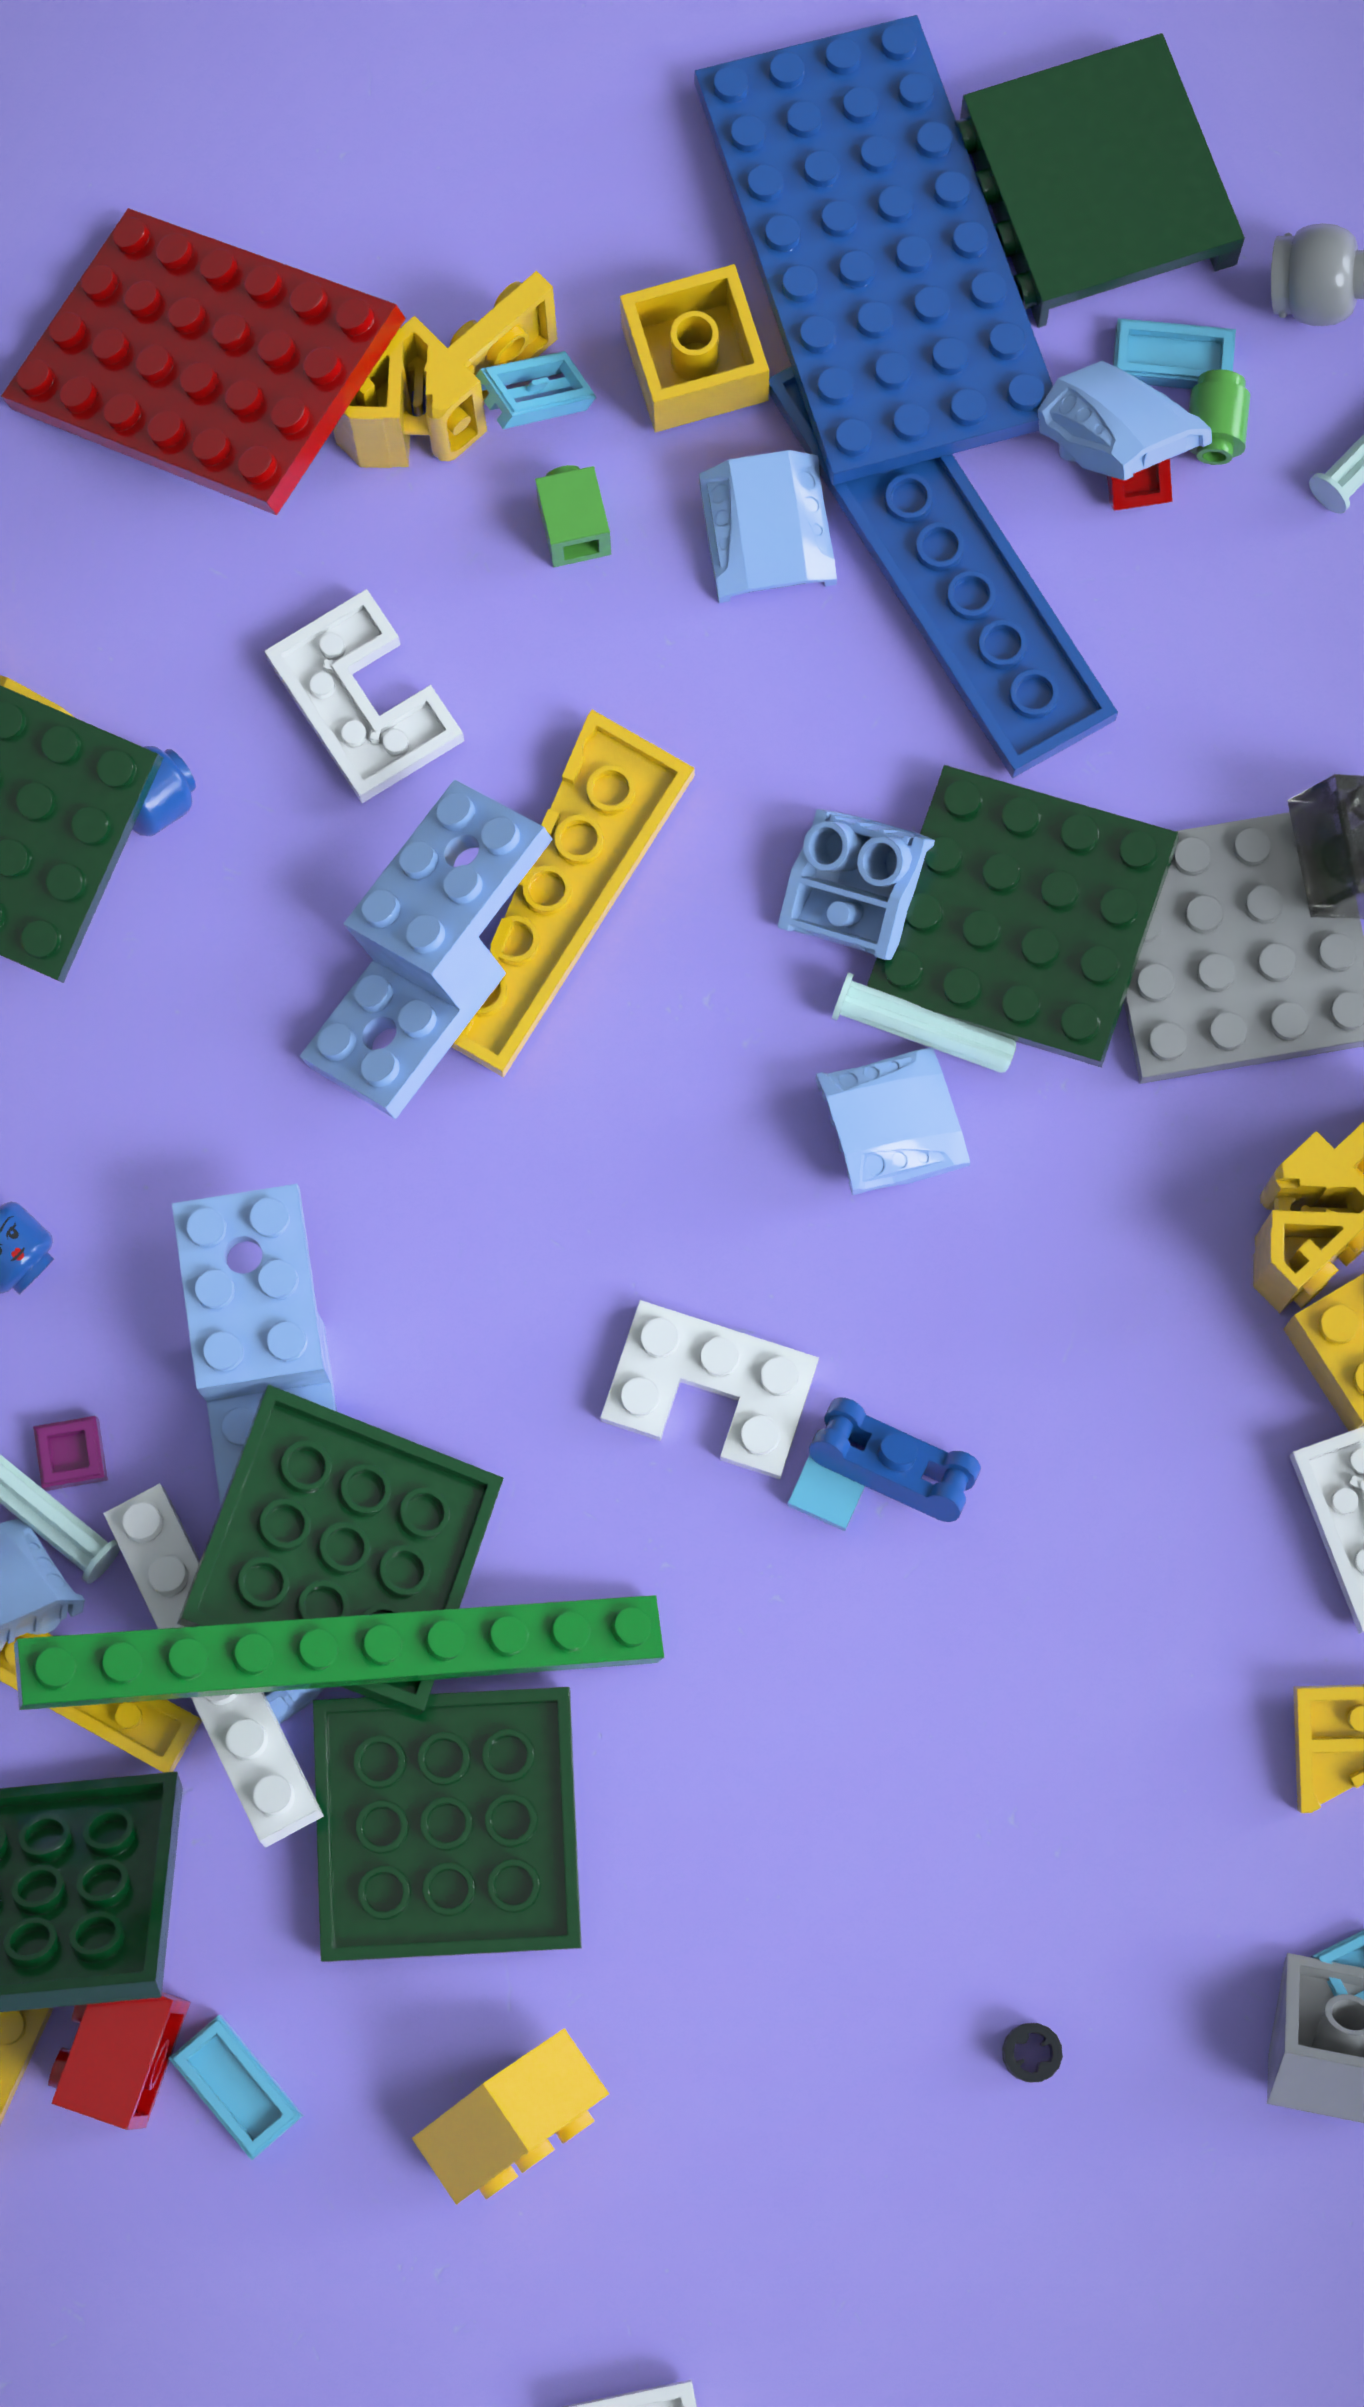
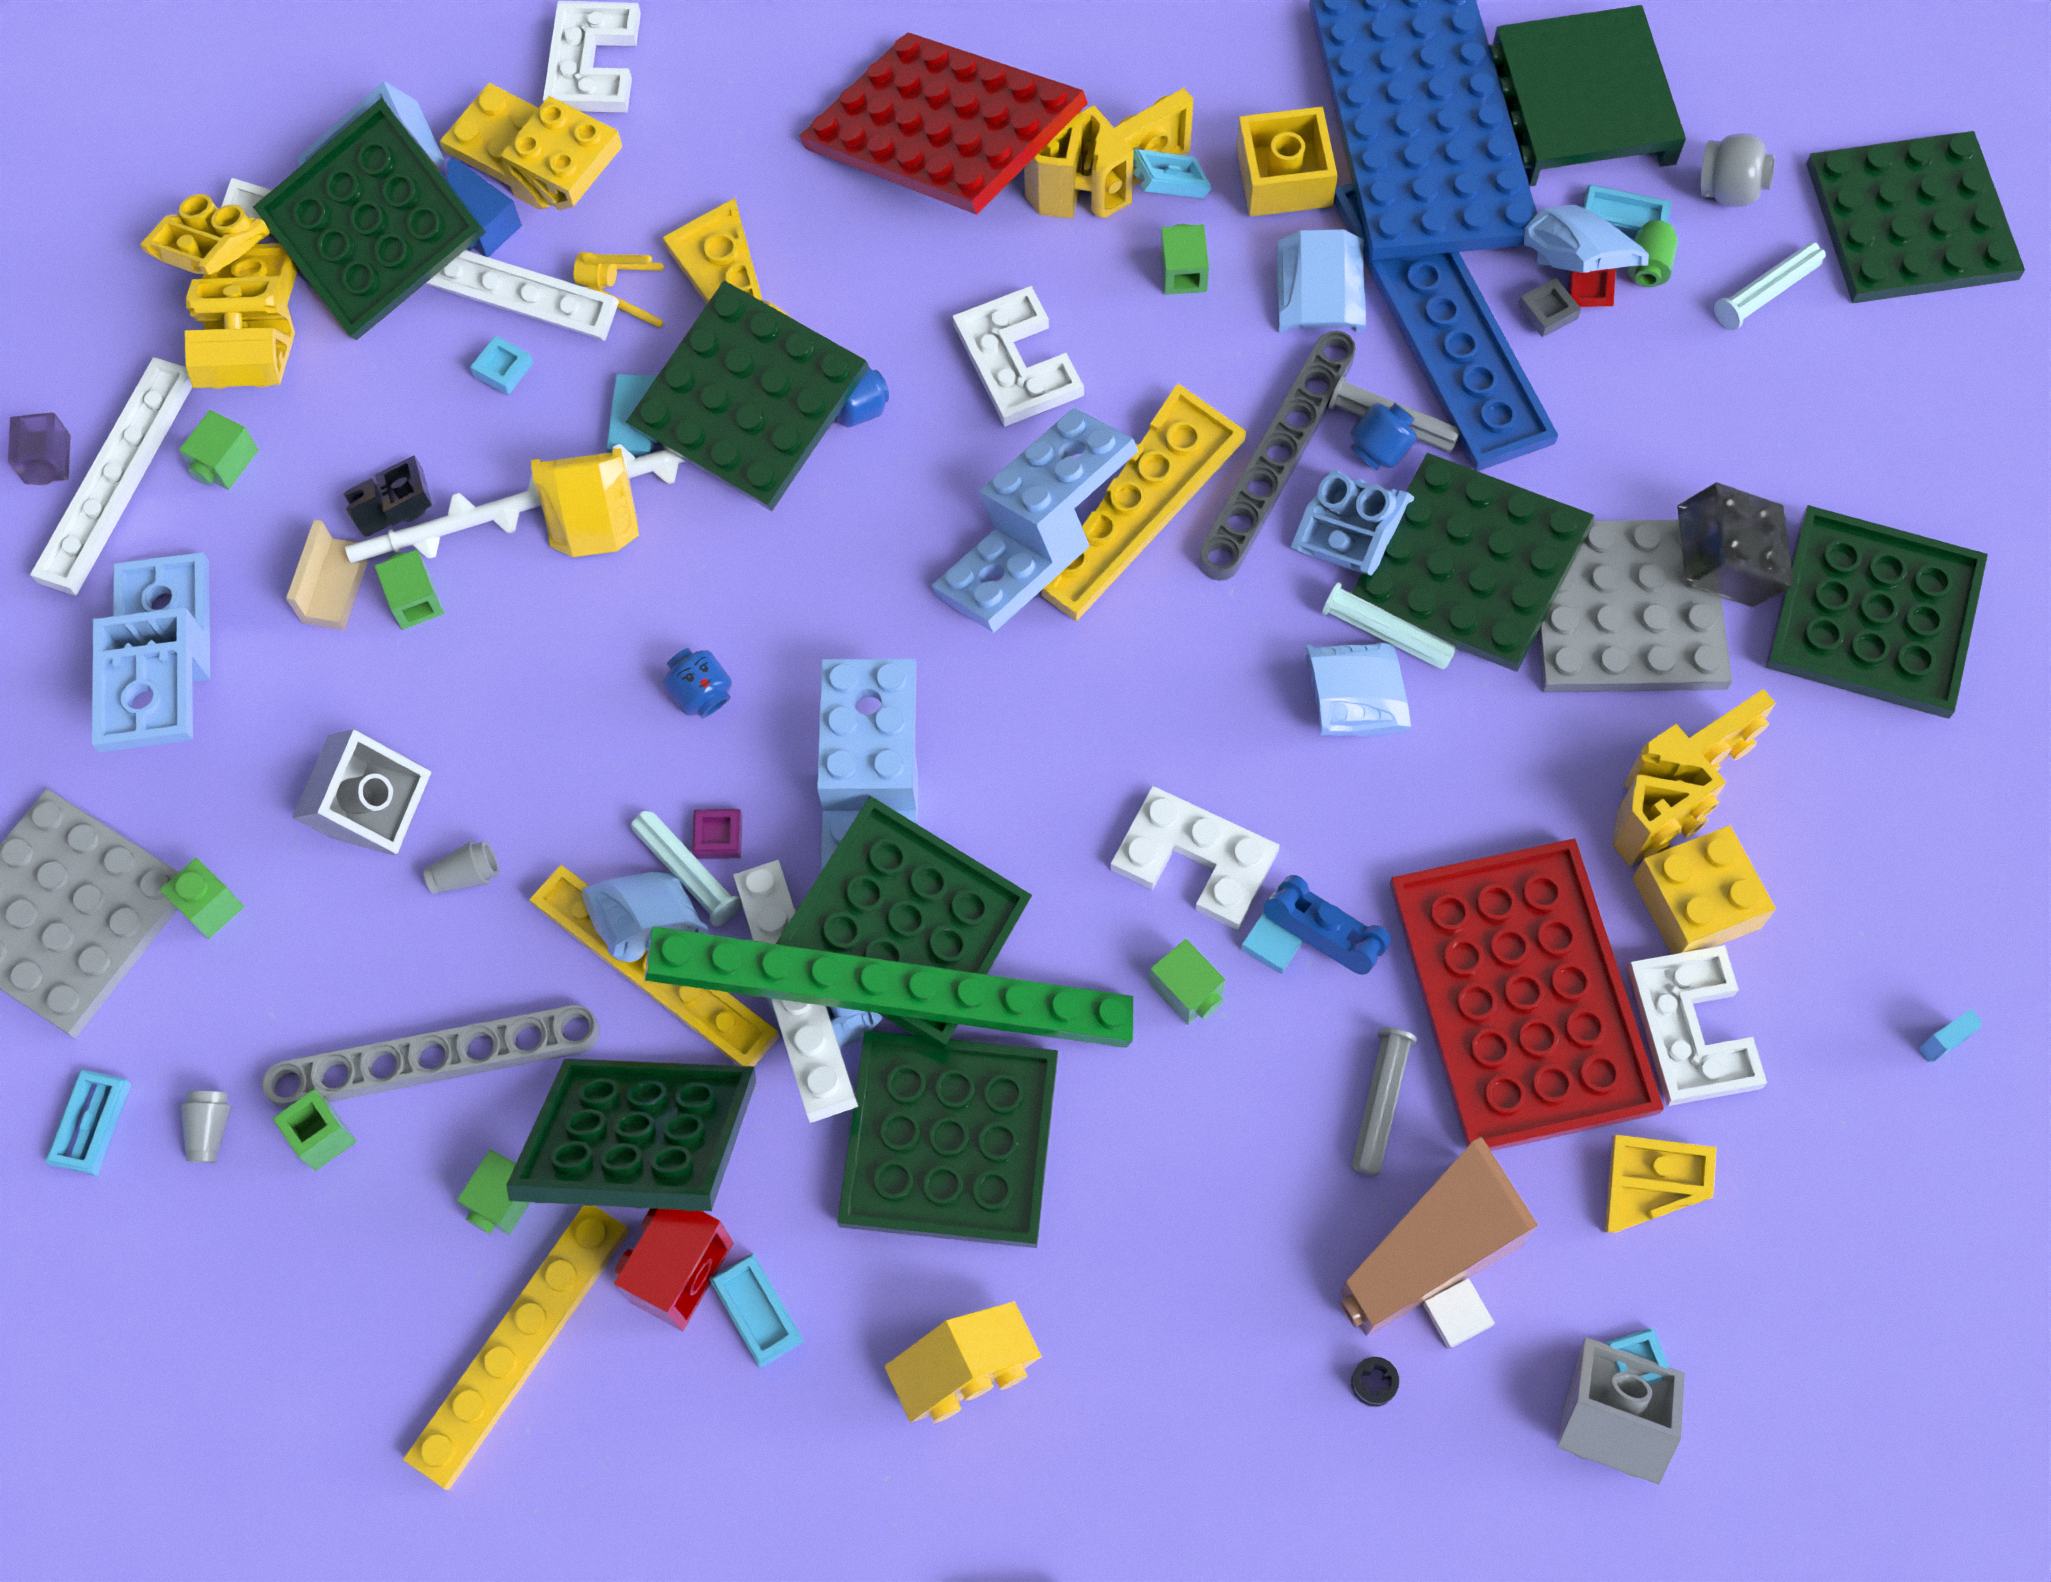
camera: 10 degrees right, 10 degrees down
none -> bright green brick [1149,938,1226,1025]
none -> dark grey beam [1200,330,1356,581]
none -> light grey axle [1328,376,1459,452]
none -> nougat slope [1340,1137,1538,1336]
none -> blue head [1350,402,1417,470]
none -> light grey axle [1352,1027,1417,1176]
none -> red plate [1389,838,1664,1151]
none -> white tile [1422,1278,1495,1350]
none -> dark grey plate [1518,278,1581,337]

